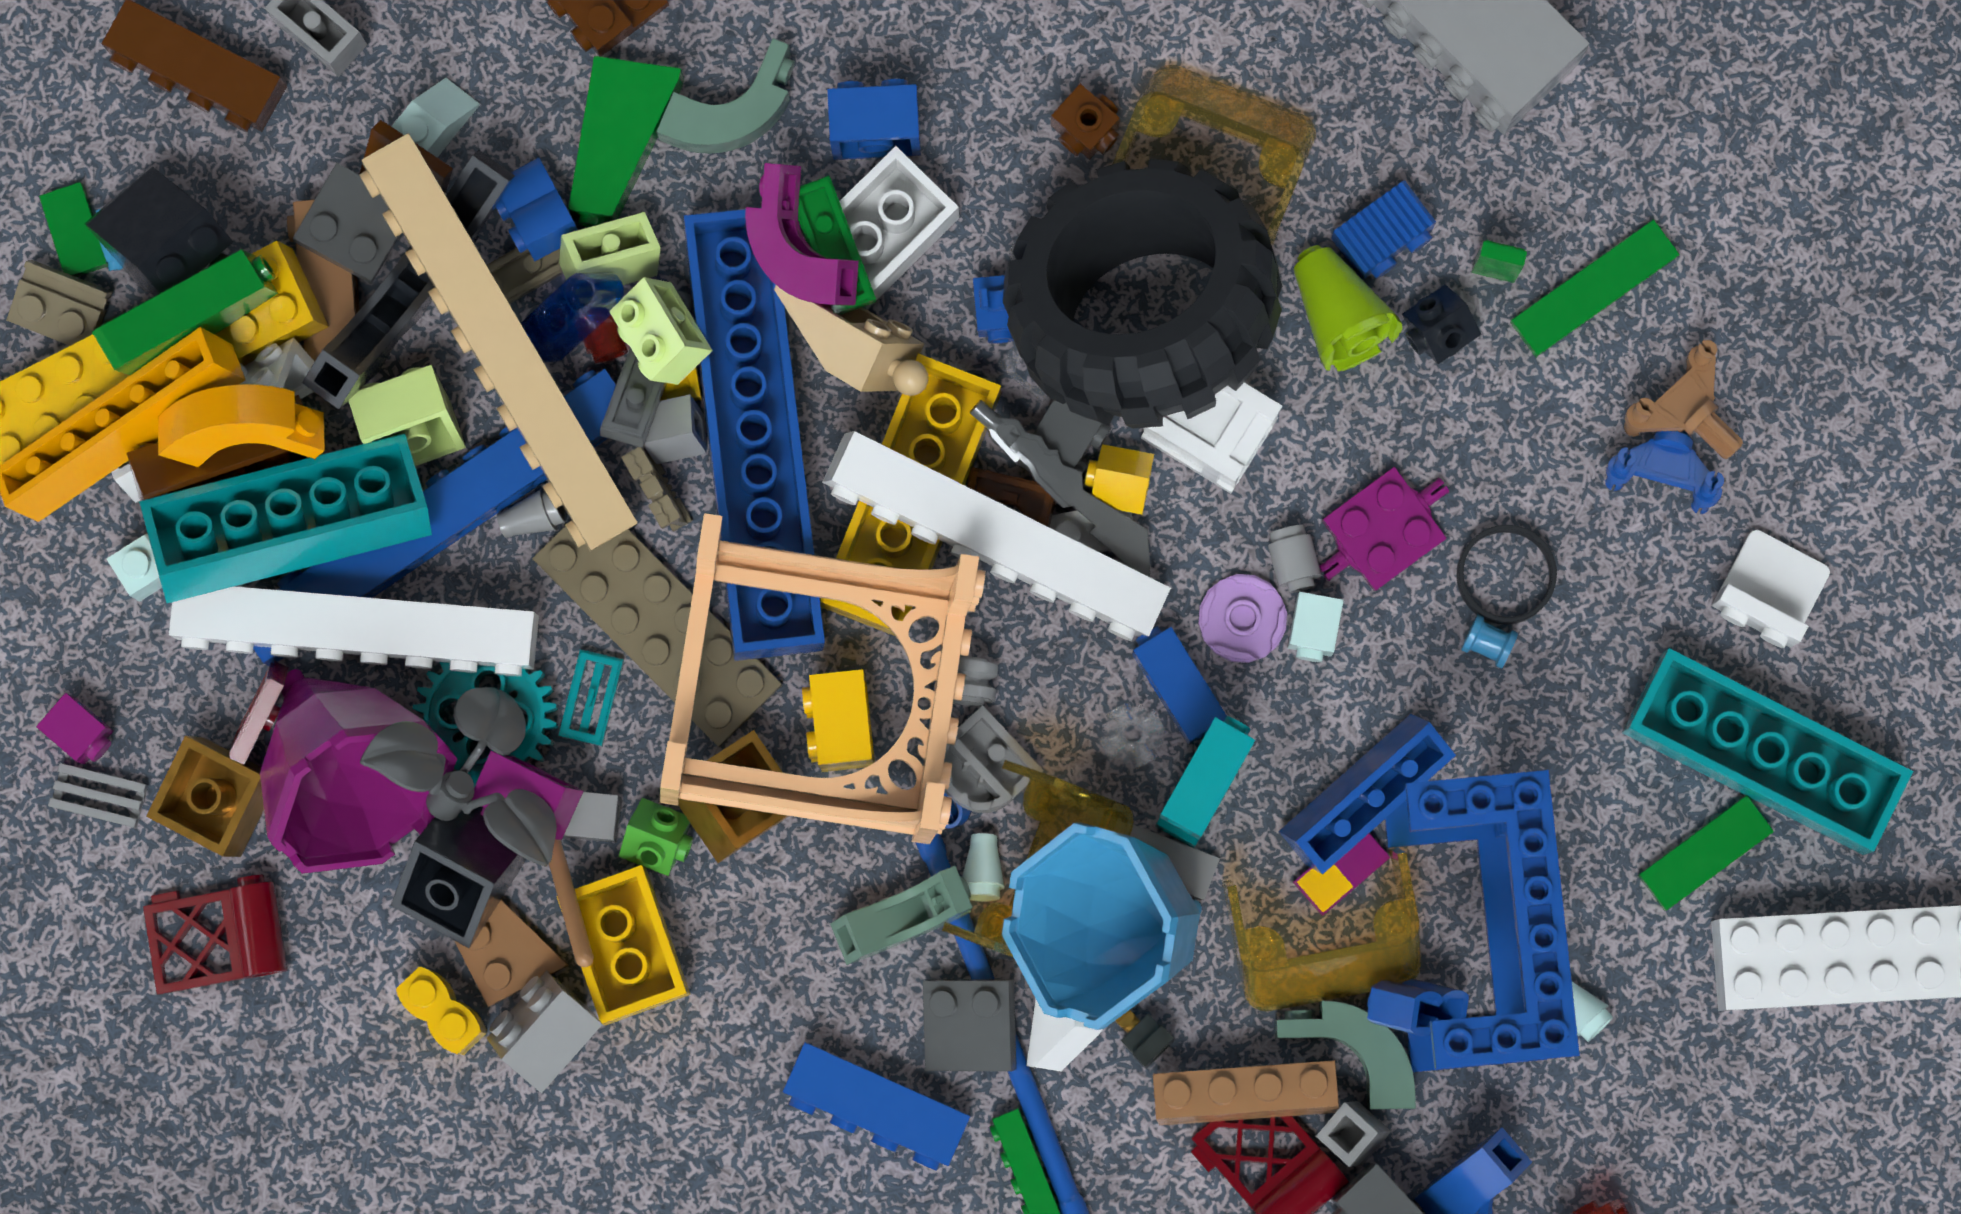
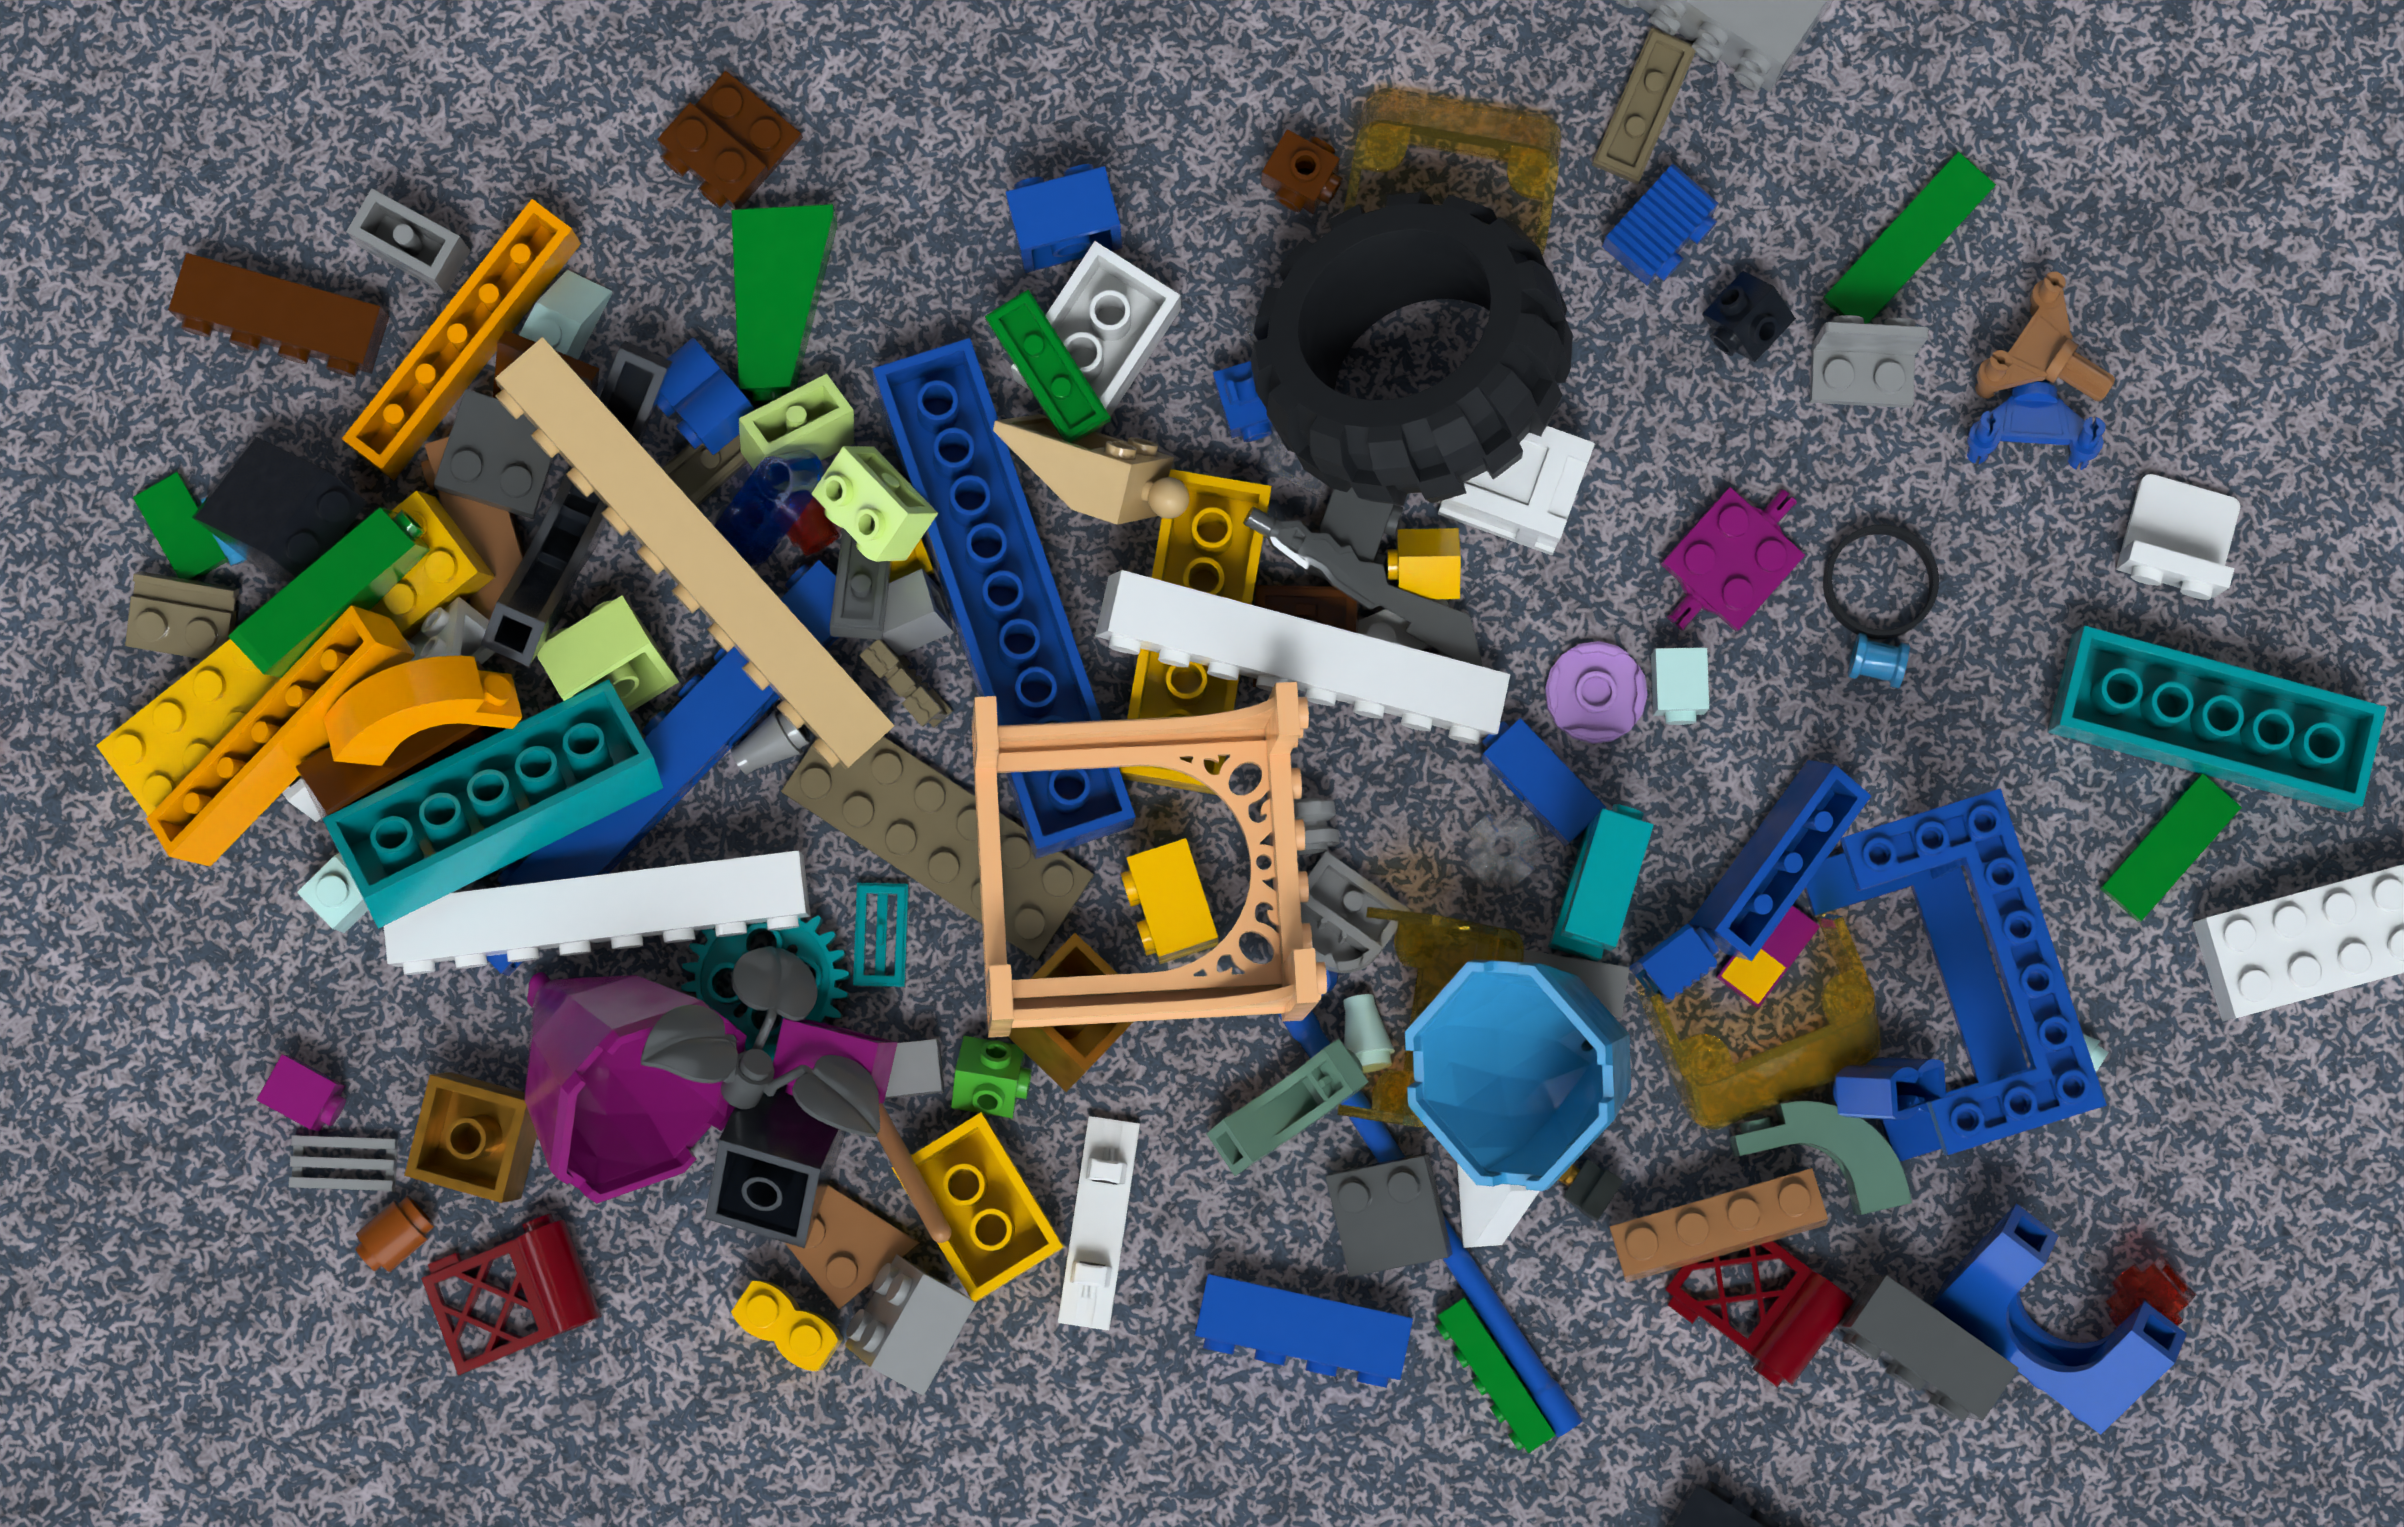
camera: 15 degrees left, 0 degrees up
plate [229,661,289,765] -> none
sand green arch [657,38,795,154] -> none
magenta arch [745,163,859,306] -> none
light grey brick [1268,525,1322,593] -> none
lime cone [1294,245,1403,372] -> none
light grey brick [1316,1101,1392,1167] -> none
green tile [1471,240,1527,283] -> none
none -> light orange brick [342,199,581,481]
none -> dark orange brick [355,1196,435,1272]
none -> white hinge [1058,1116,1140,1330]
none -> dark tan tile [1592,28,1696,185]
none -> blue brick [1629,923,1719,1005]
none -> light grey bracket [1810,315,1929,408]

